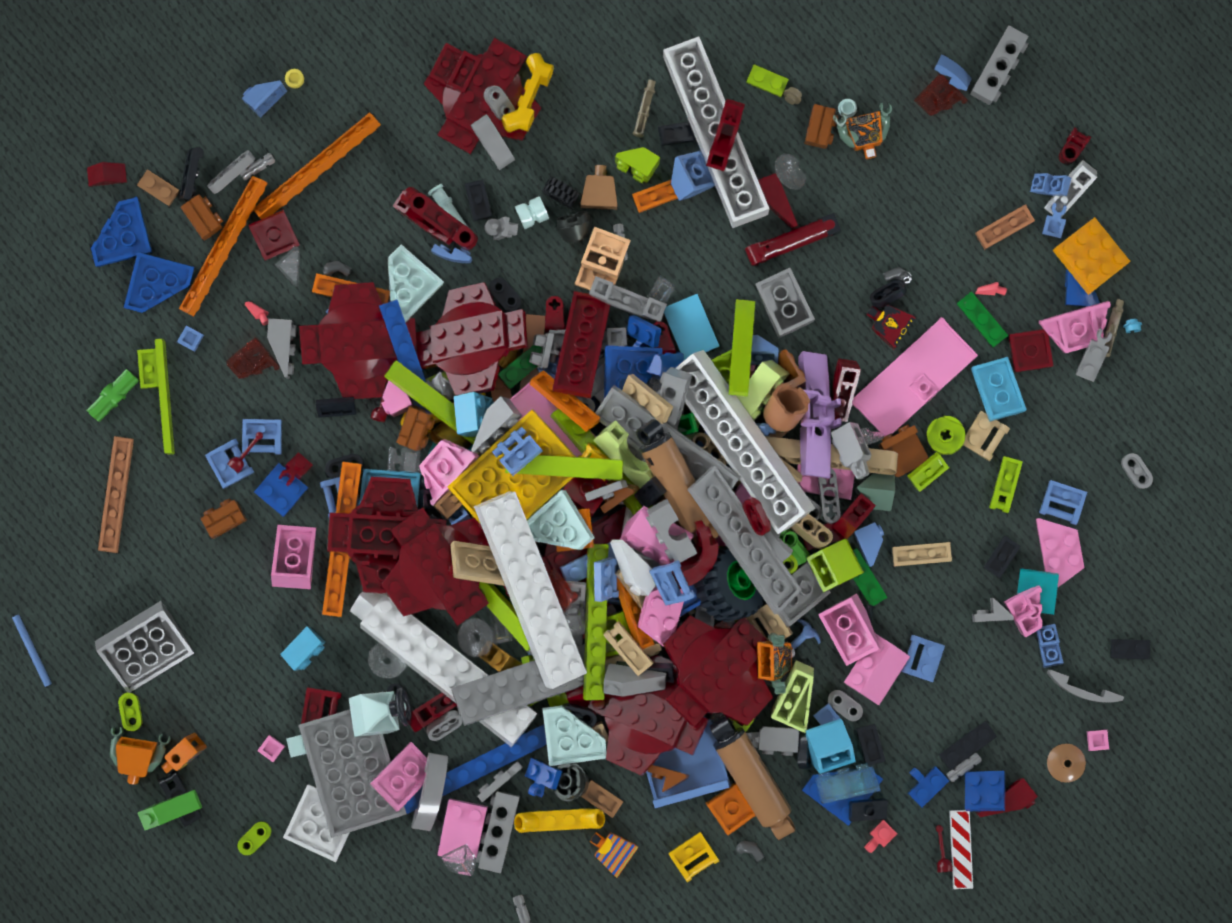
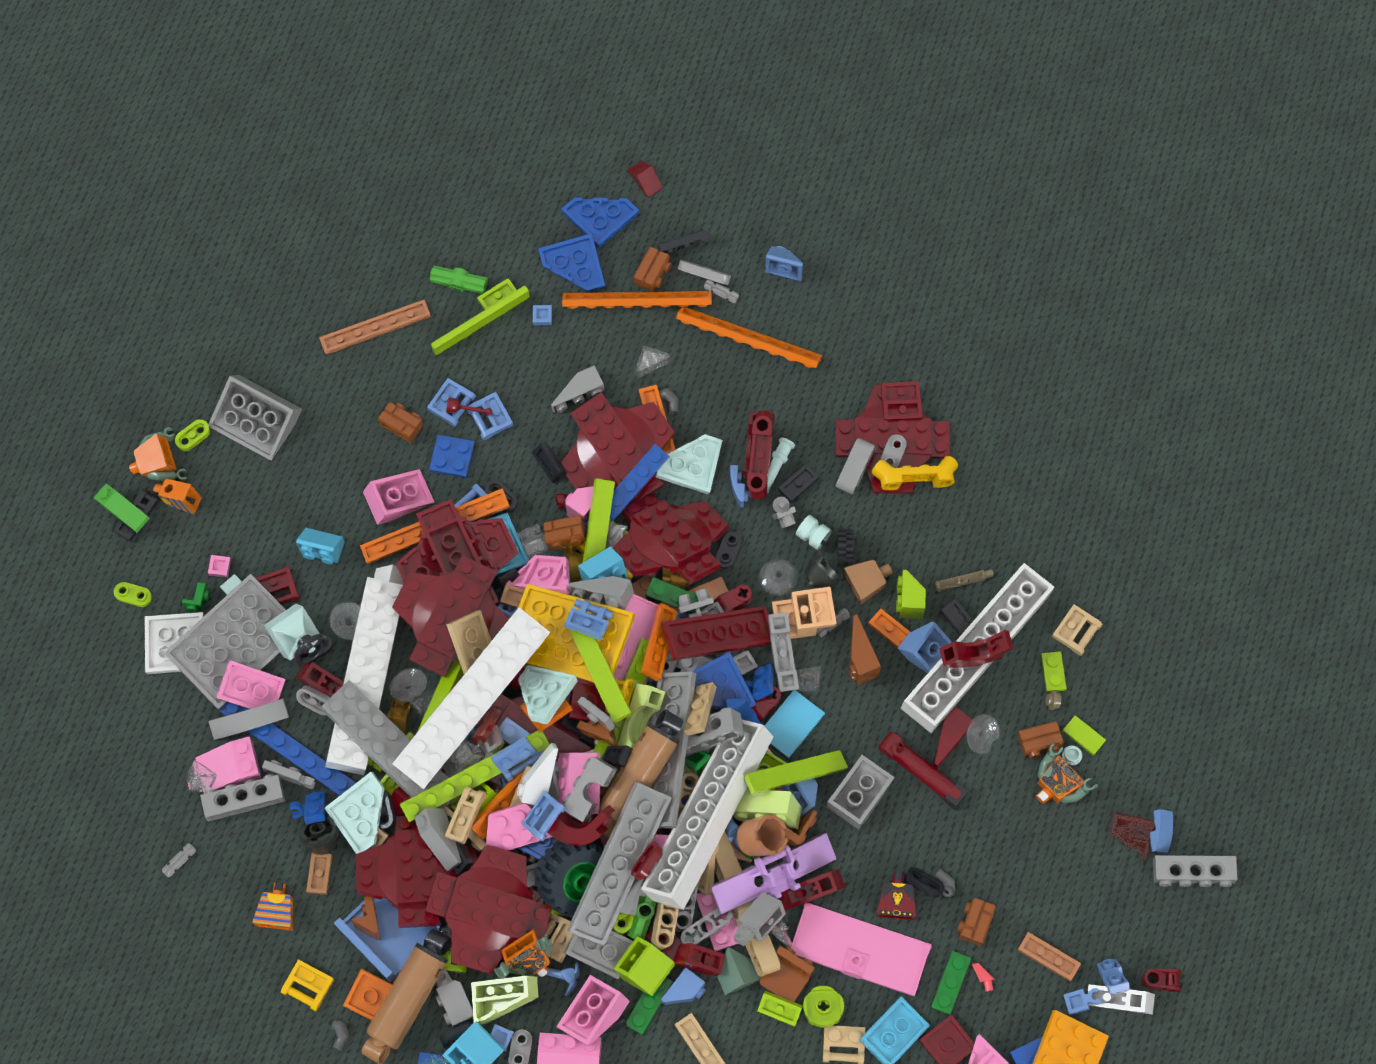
camera: 65 degrees right, 15 degrees down
medium blue bar [12,615,52,687] -> none
medium nougat plate [137,169,180,207] -> none
clear red slope [226,337,280,379] -> none
coral bar [244,302,268,326] -> none
dark red plate [249,210,300,260] -> none
dark red plate [279,452,313,486] -> none
light yellow tile [285,69,304,89] -> none
yellow plate [514,808,605,833] -> none
none -> green bracket [182,582,210,612]
none -> clear dish [759,559,798,595]
none -> dark orange slope [848,615,881,686]
none -> dark orange brick [957,898,996,947]
none -> tan plate [1052,604,1103,656]
none -> lime tile [1062,716,1106,756]

